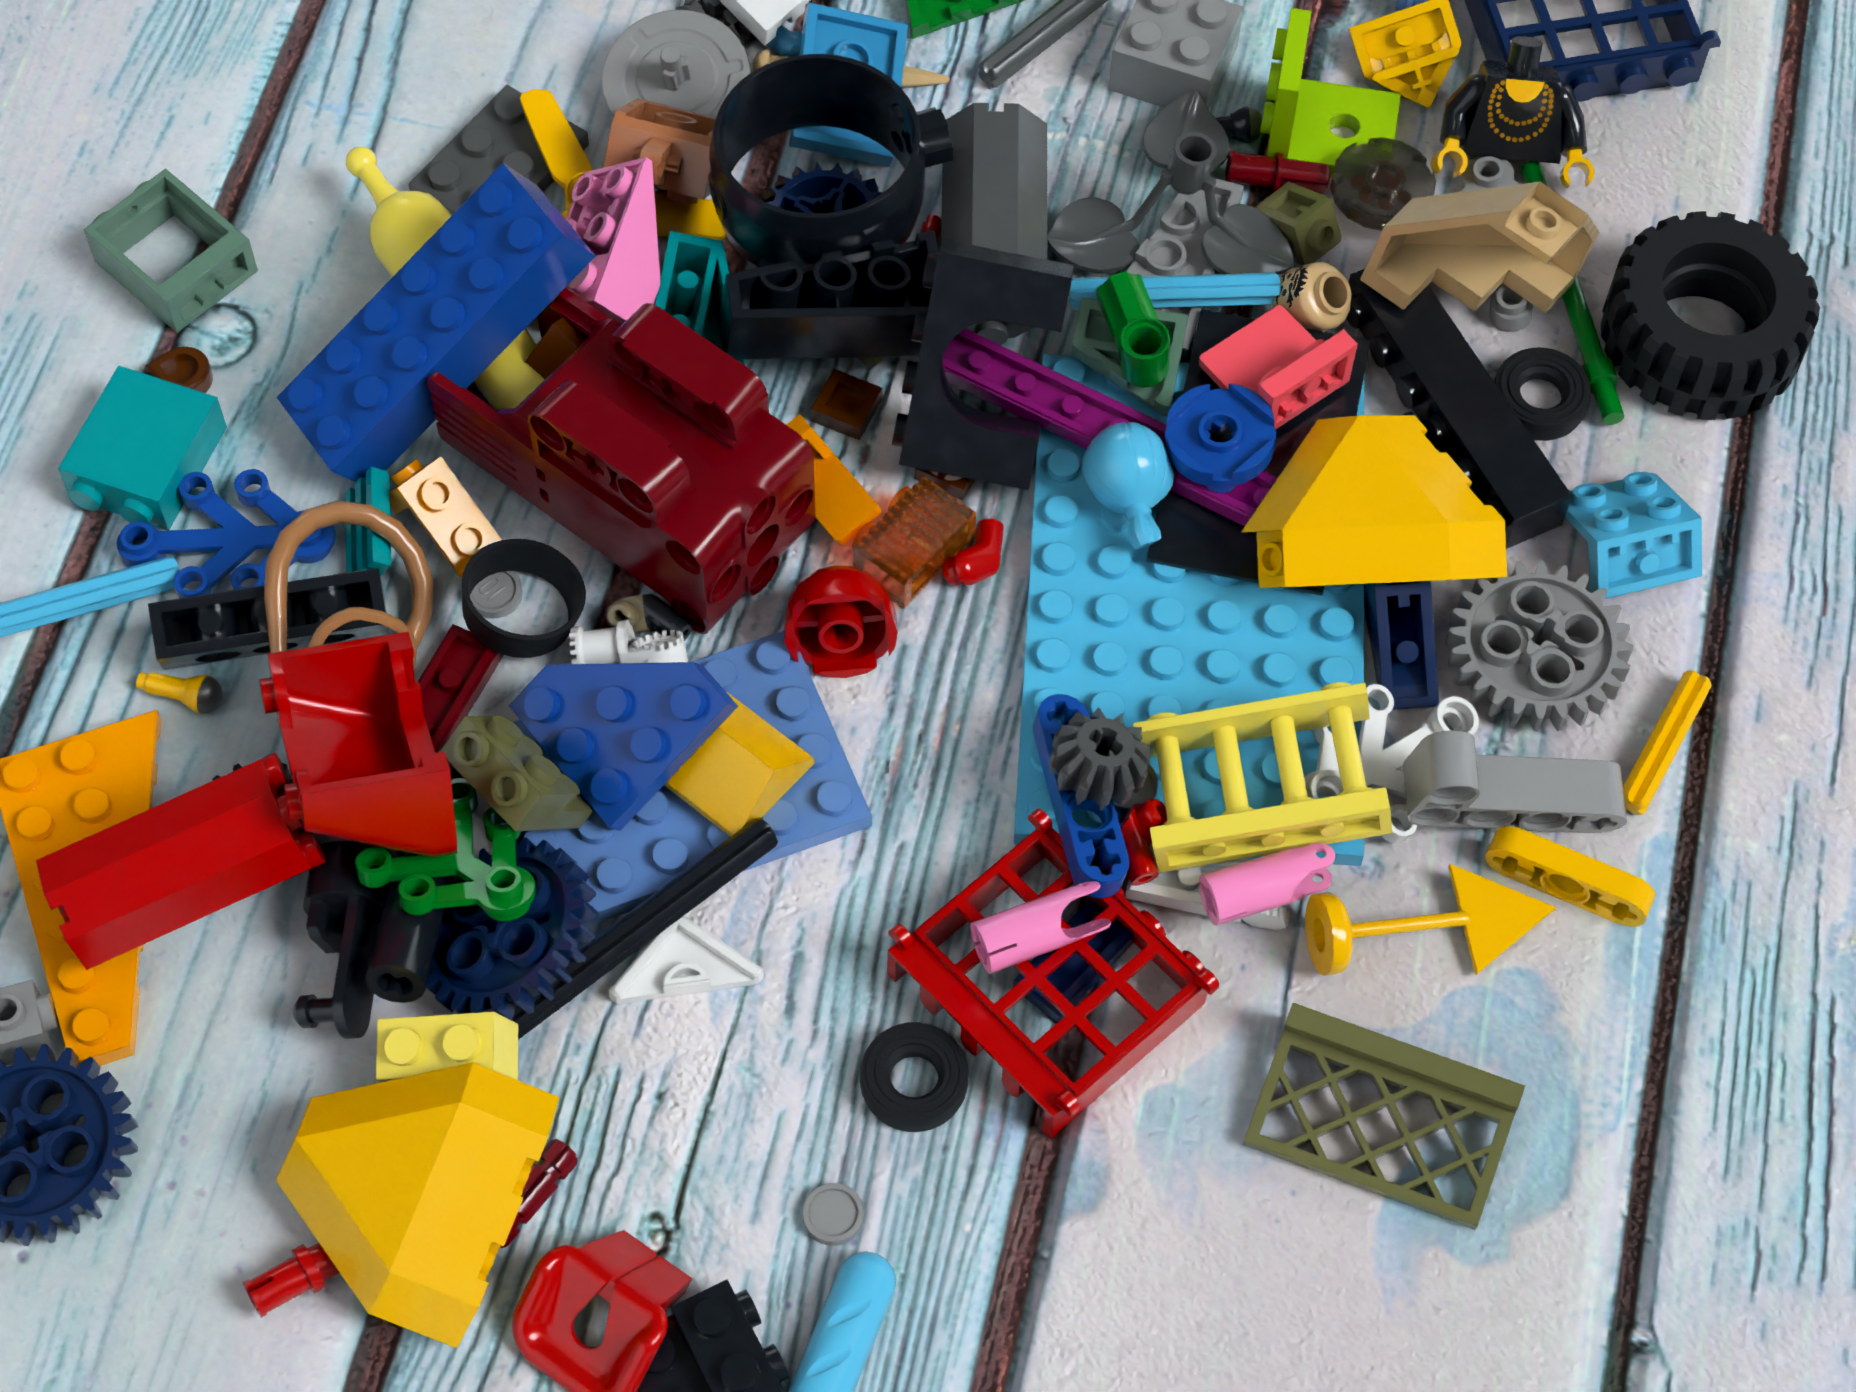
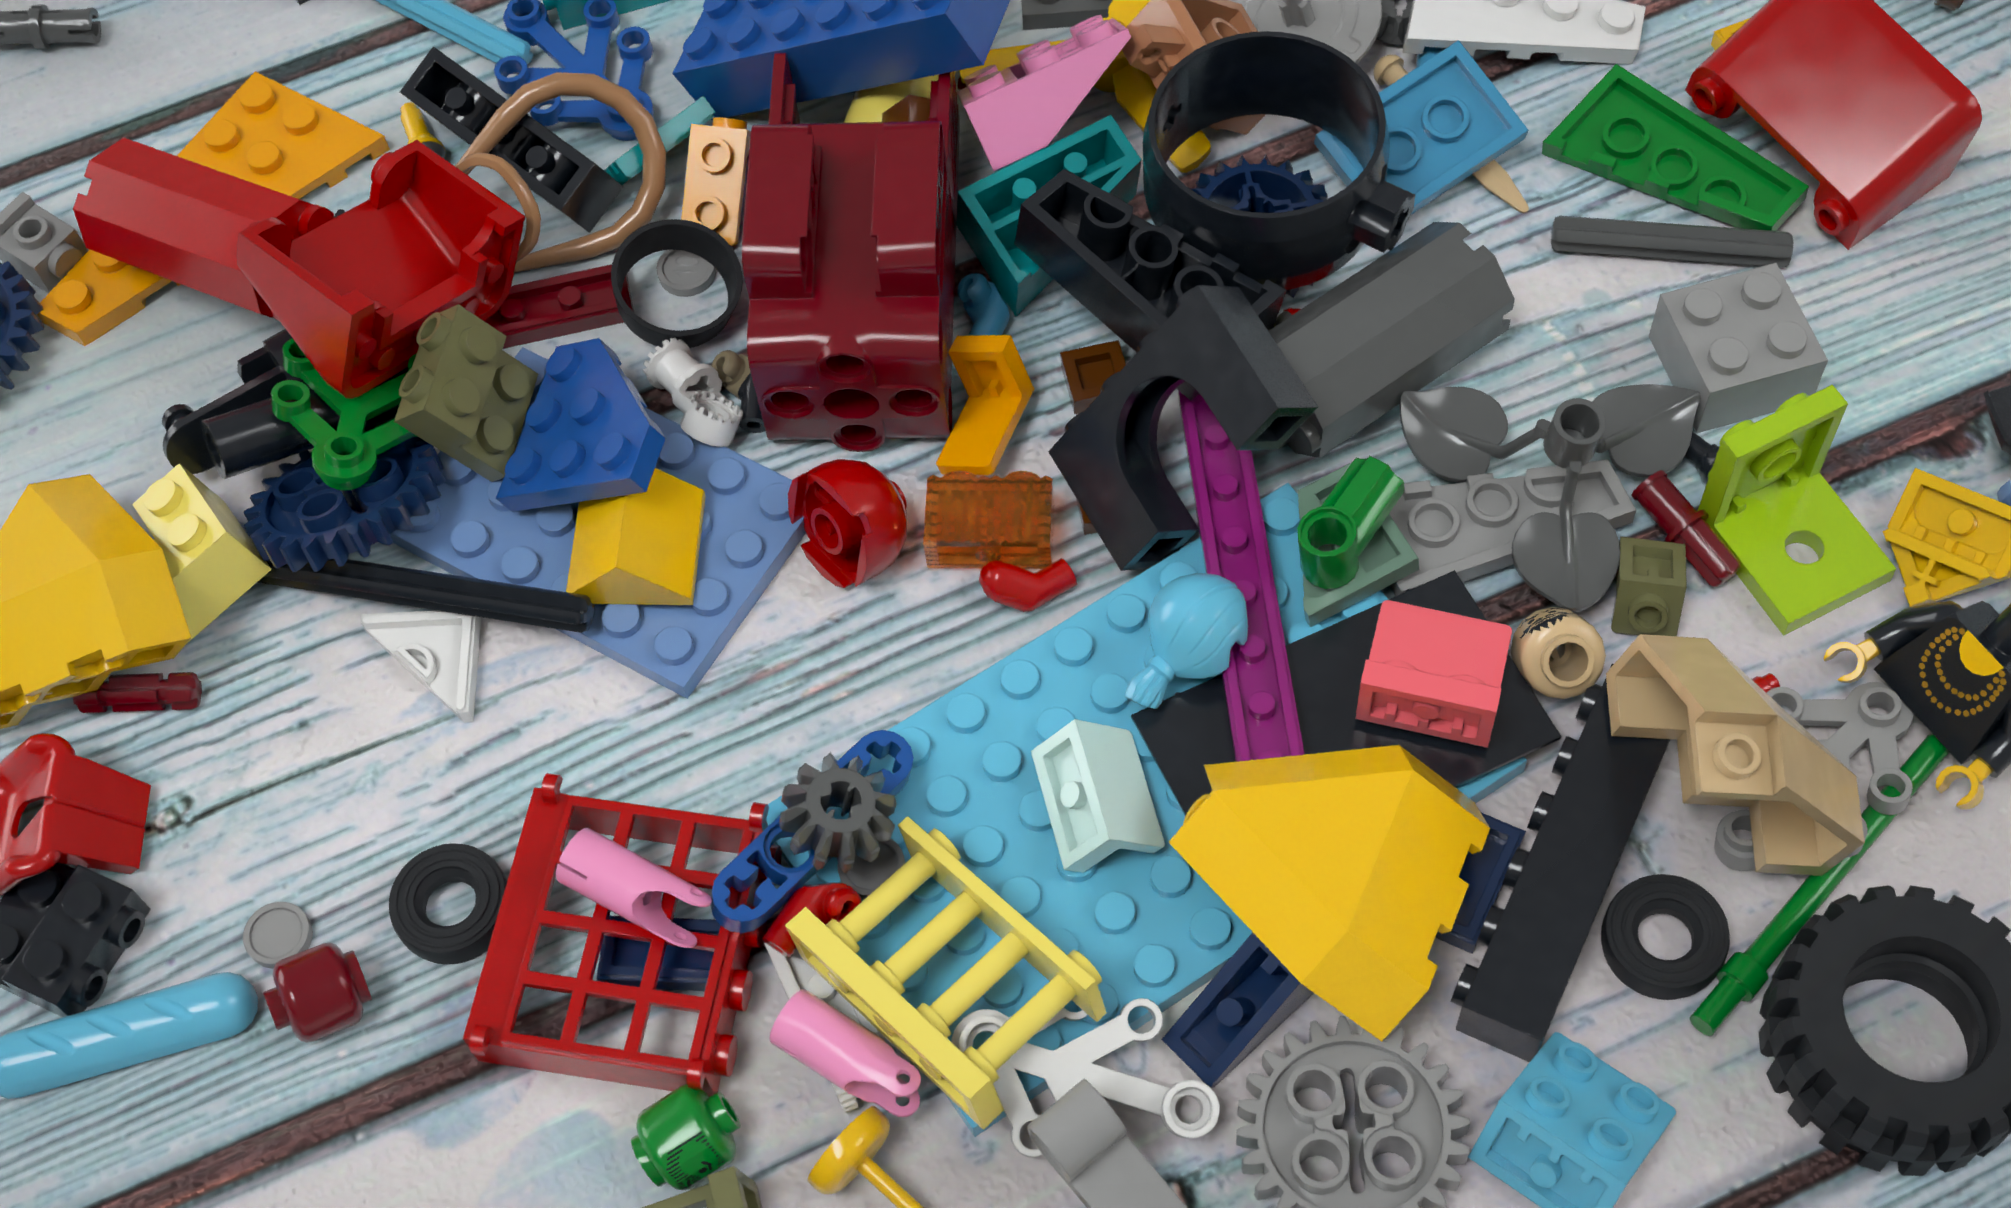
camera: 60 degrees right, 0 degrees up
medium azure axle [1069,273,1281,310] -> none
blue plate [1164,384,1276,494] -> none
clear smoke tile [1330,137,1436,231] -> none
none -> dark red head [263,942,372,1043]
none -> green head [631,1084,741,1190]
none -> light aqua panel [1031,719,1165,873]

